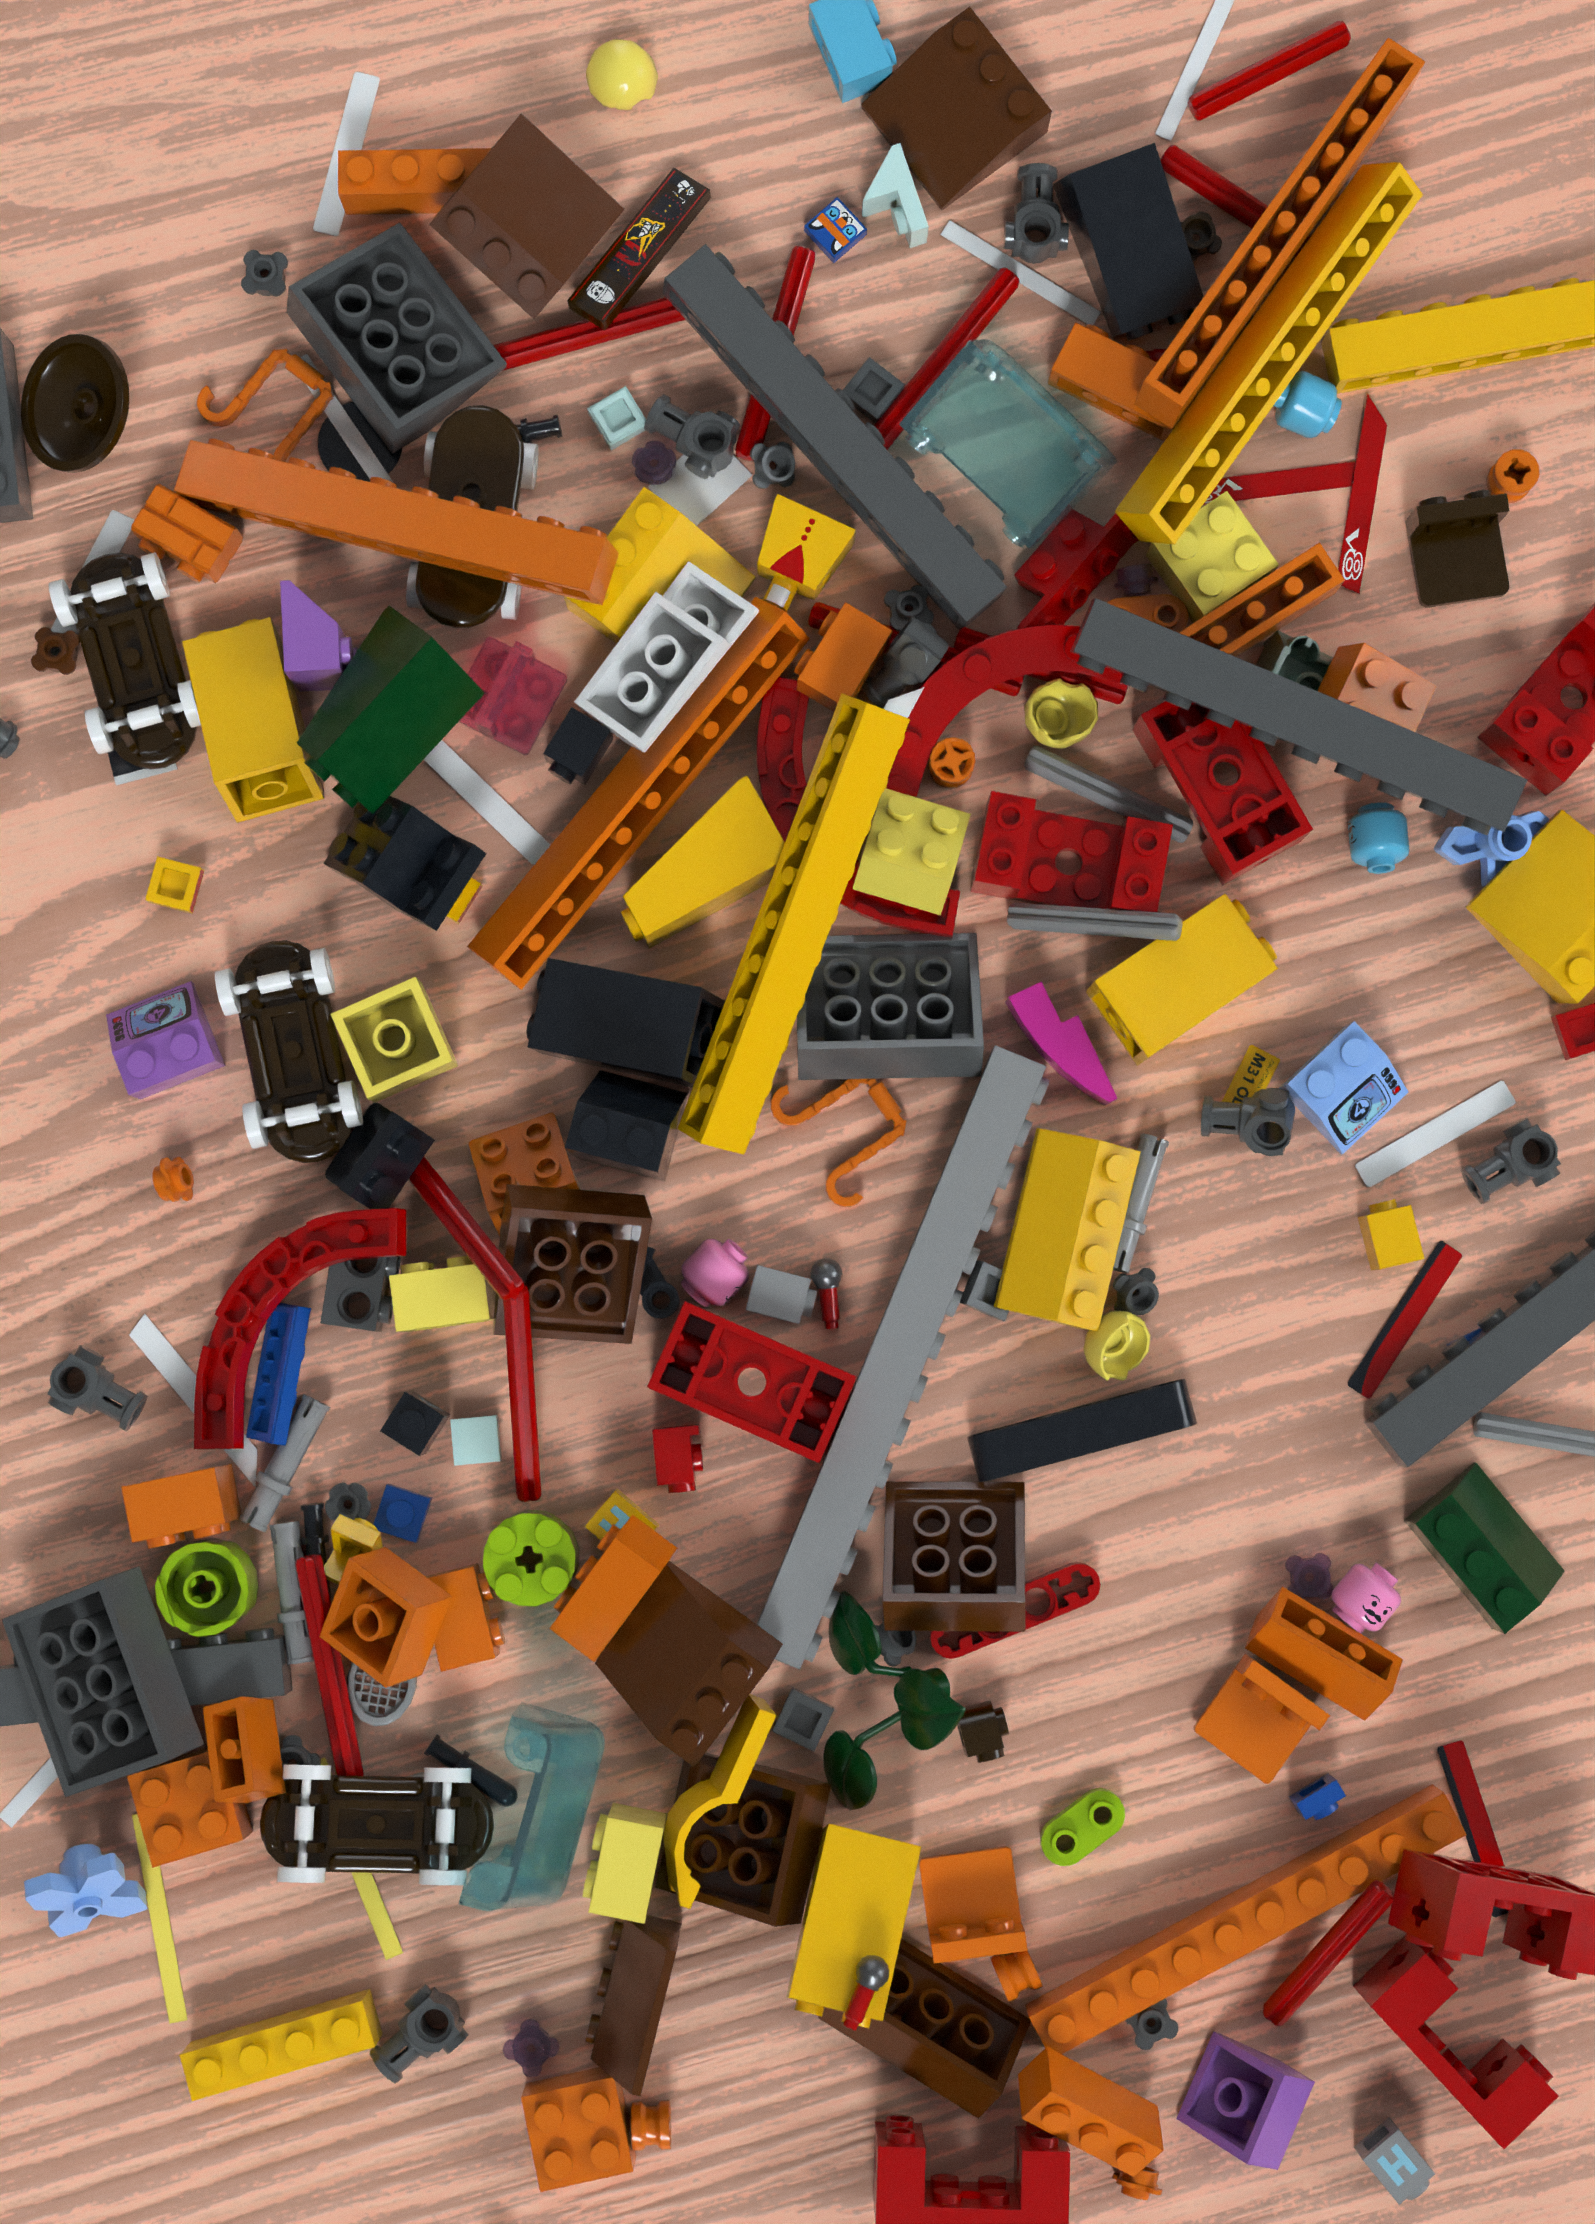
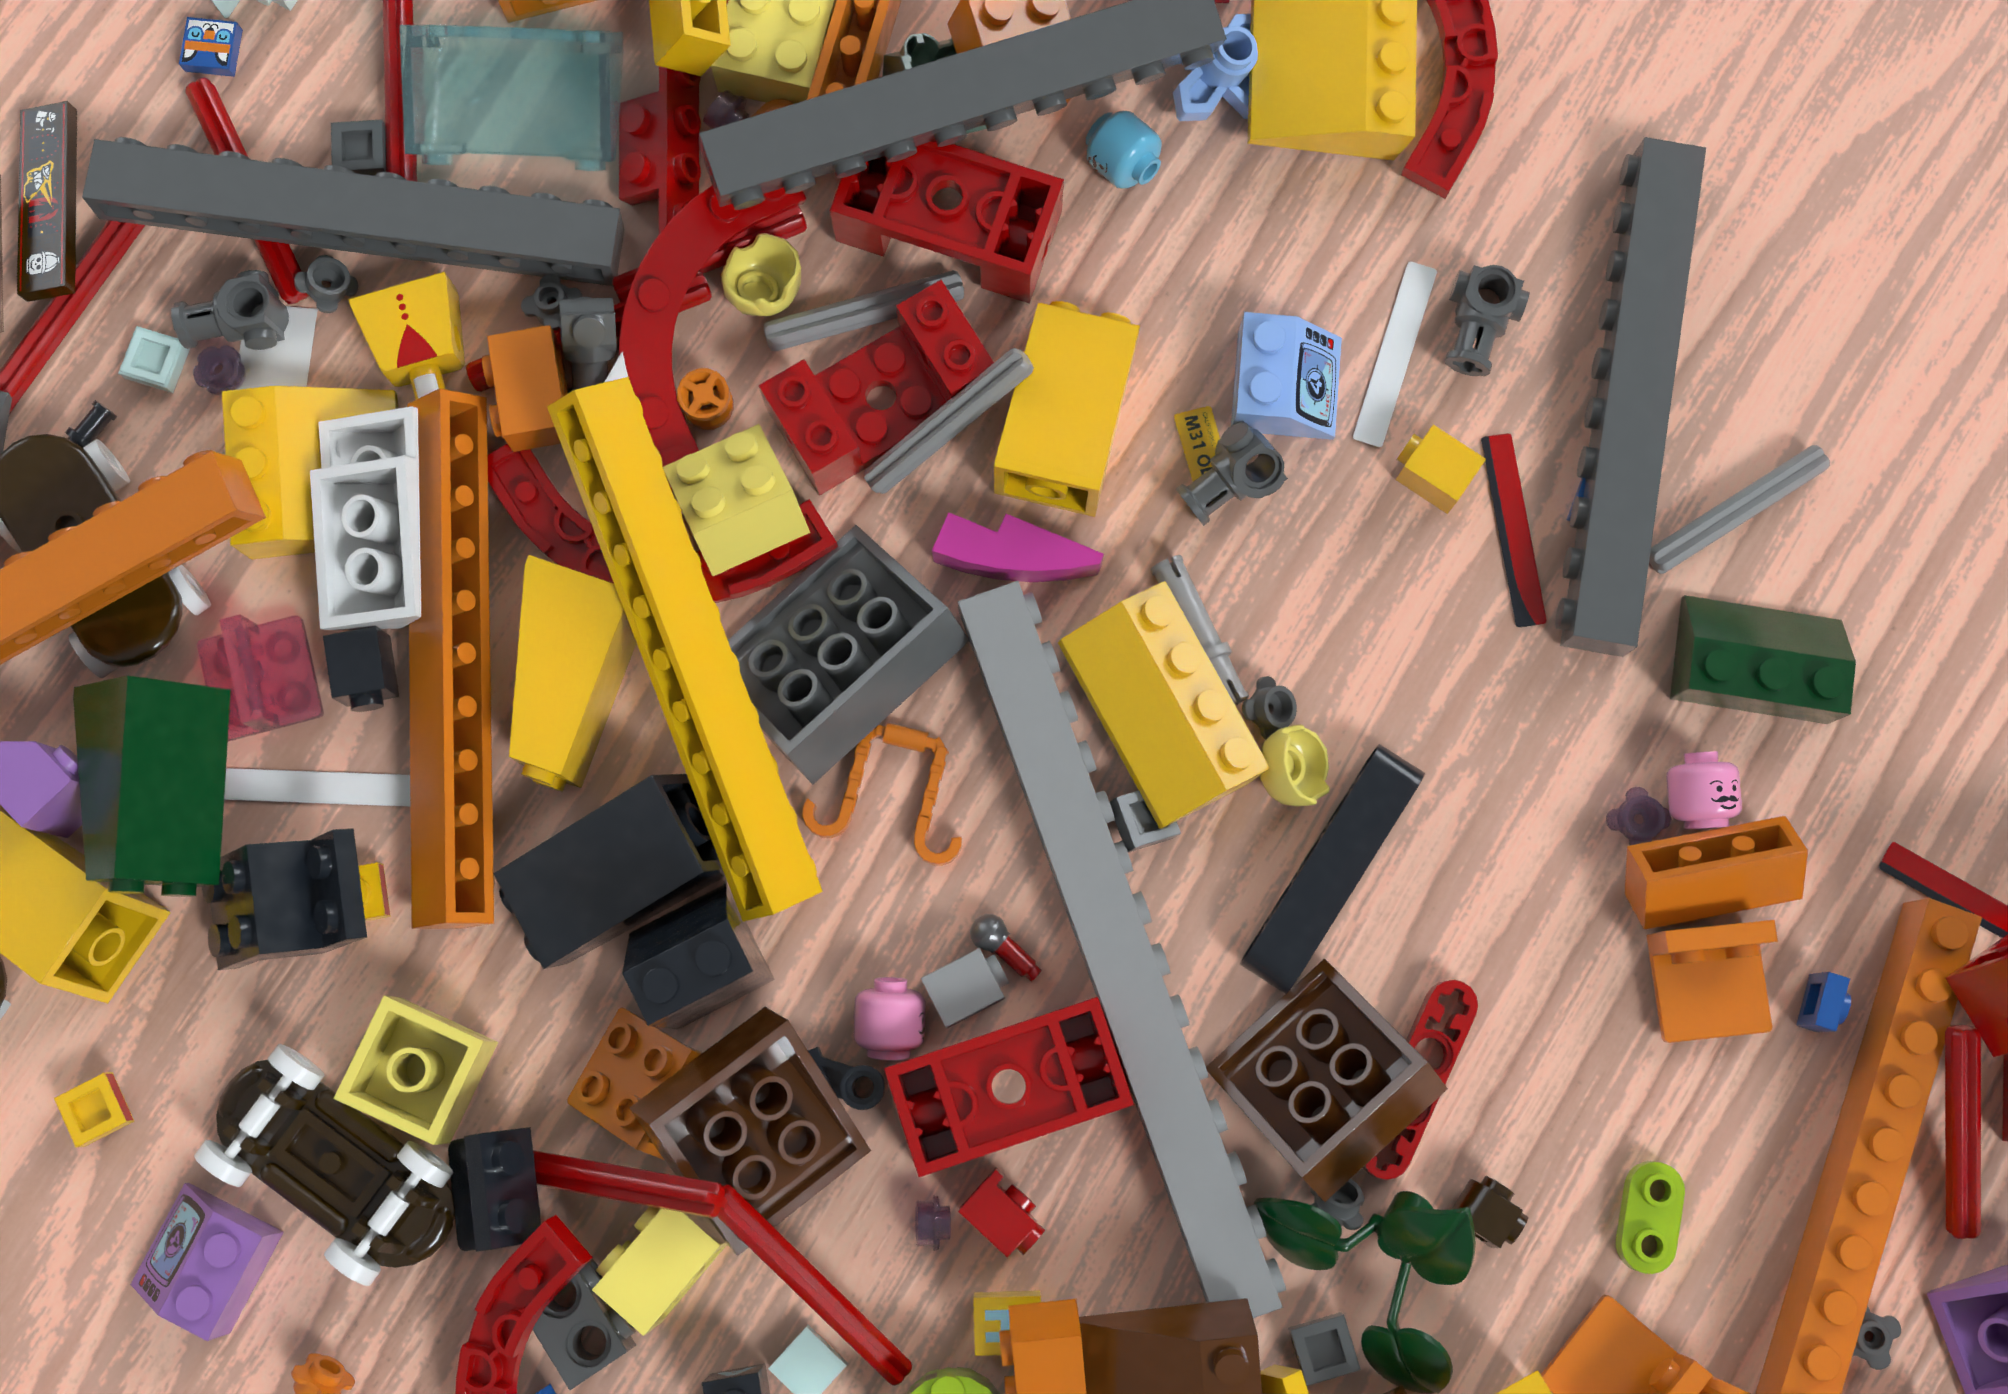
camera: 40 degrees left, 5 degrees down
none -> plate [915,1195,951,1251]

